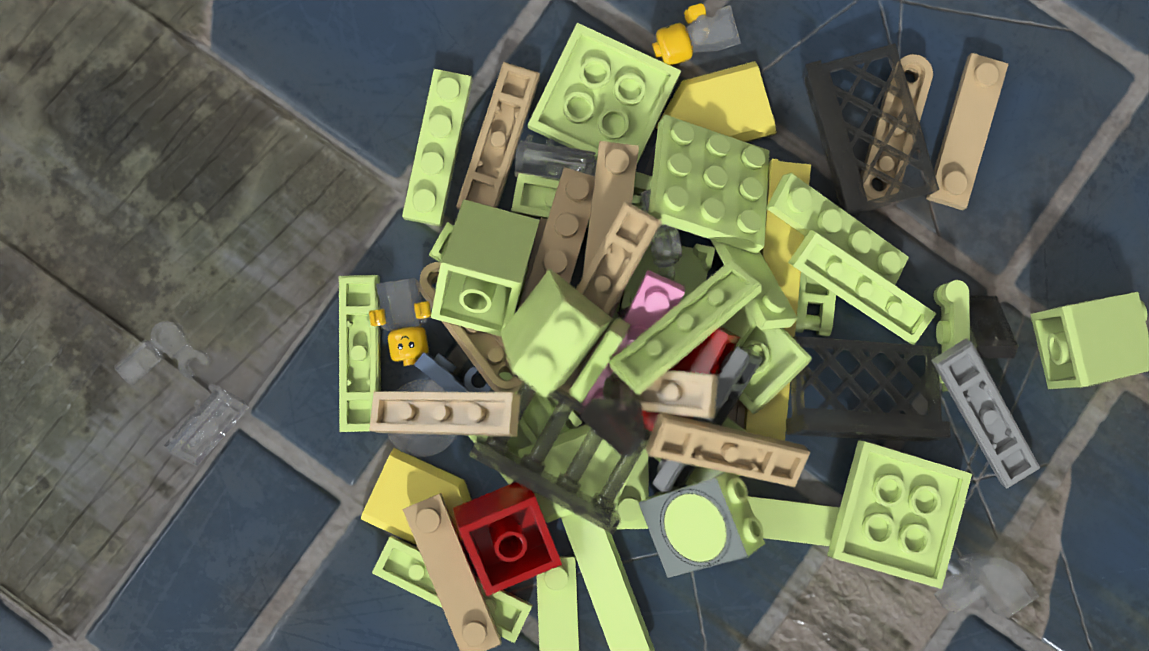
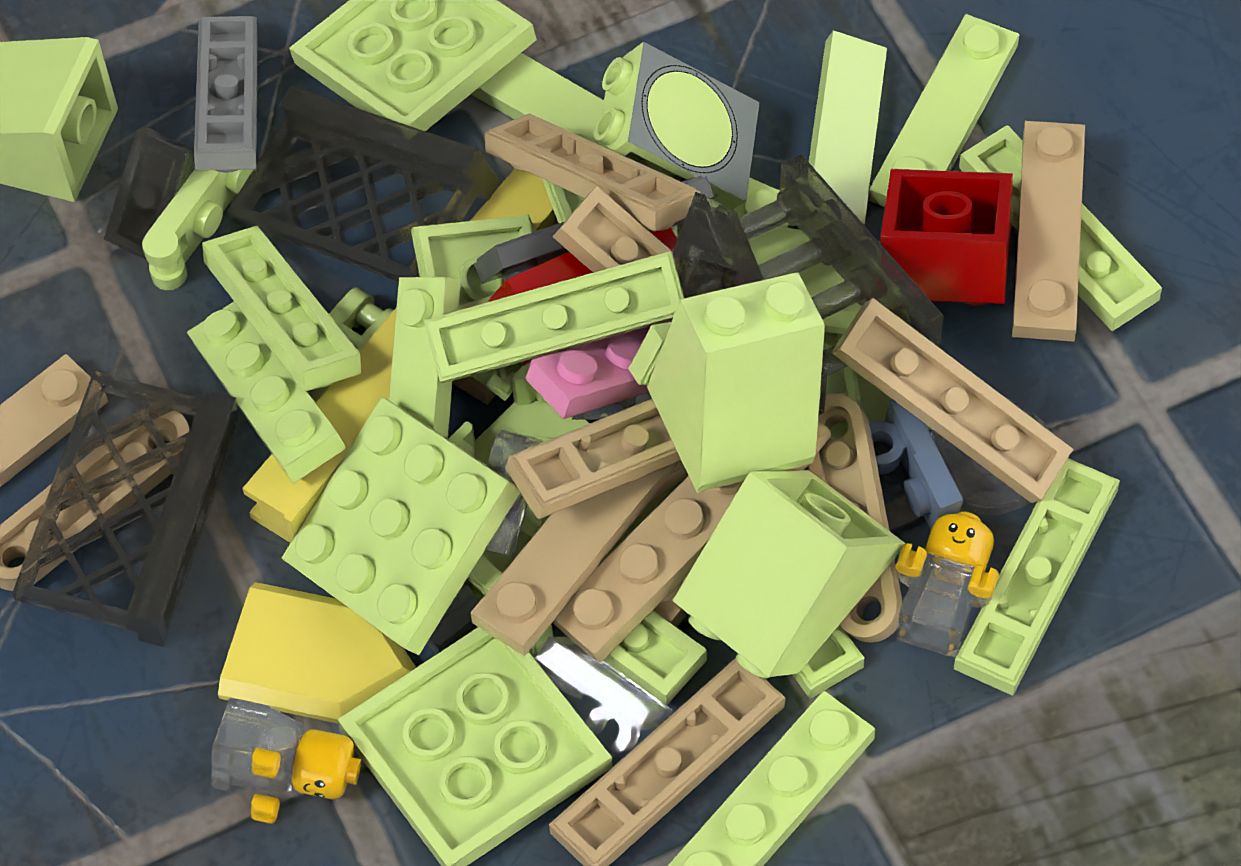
camera: 150 degrees left, 25 degrees down
light yellow tile [361,448,471,545] -> none

